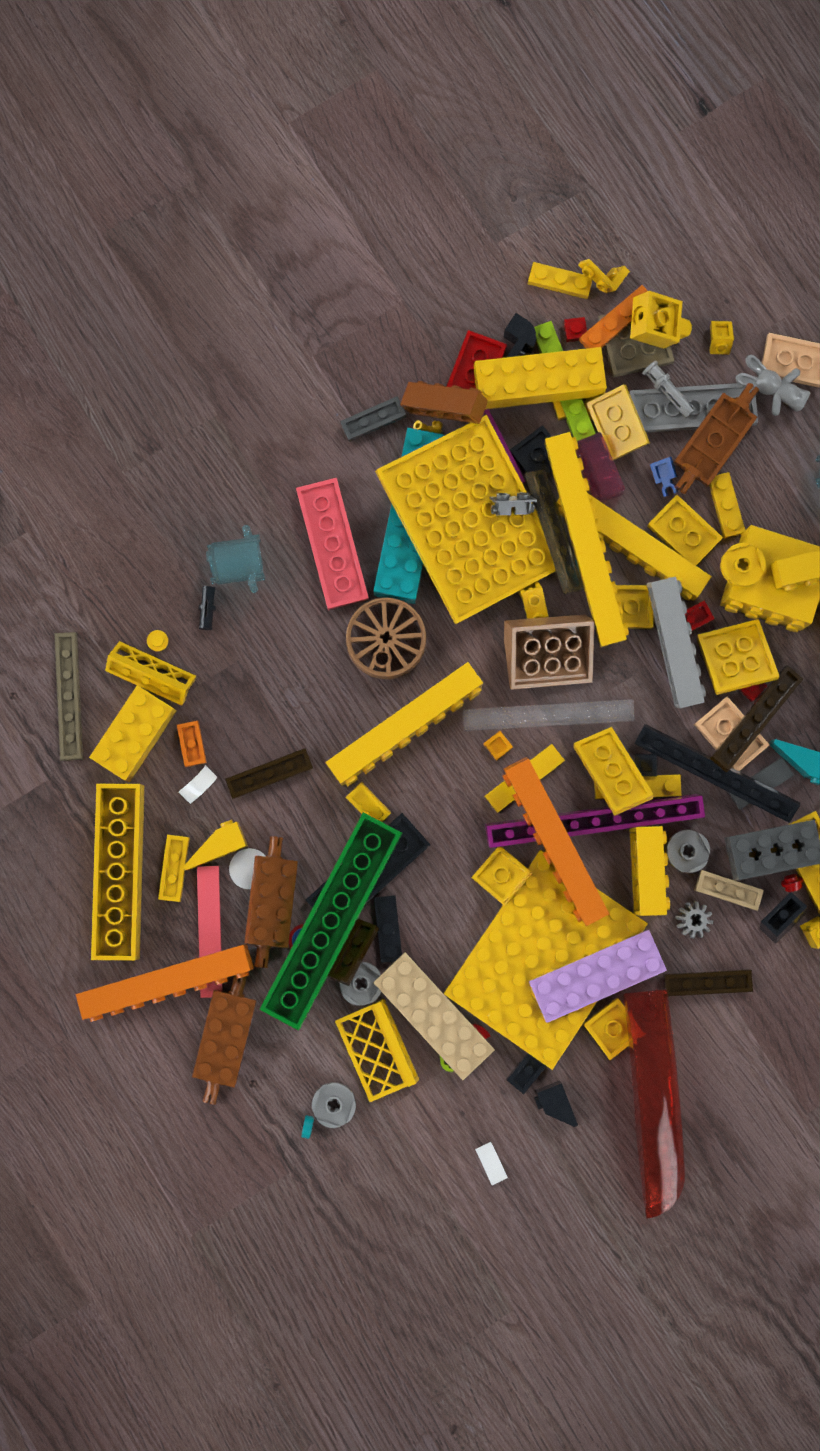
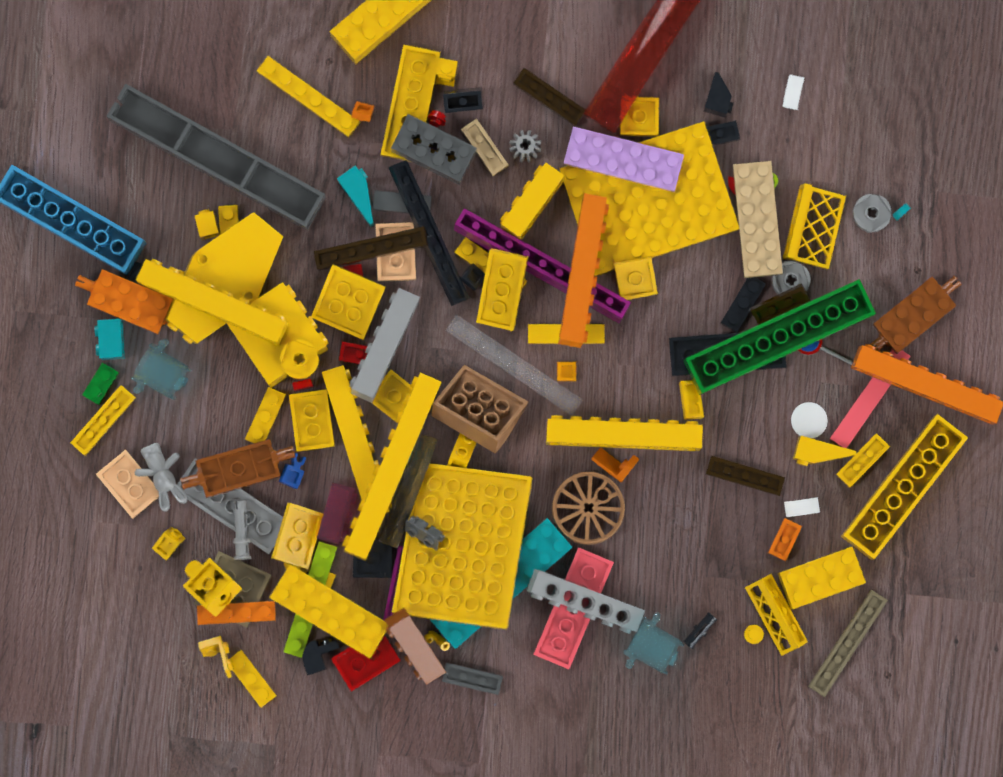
camera: 140 degrees left, 0 degrees up
dark orange plate [244,836,298,968] -> none
red plate [563,317,587,342] -> none
light grey plate [666,830,710,873] -> none
none -> red tile [292,378,313,392]
none -> light grey brick [527,569,645,634]
none -> orange bracket [591,448,639,482]

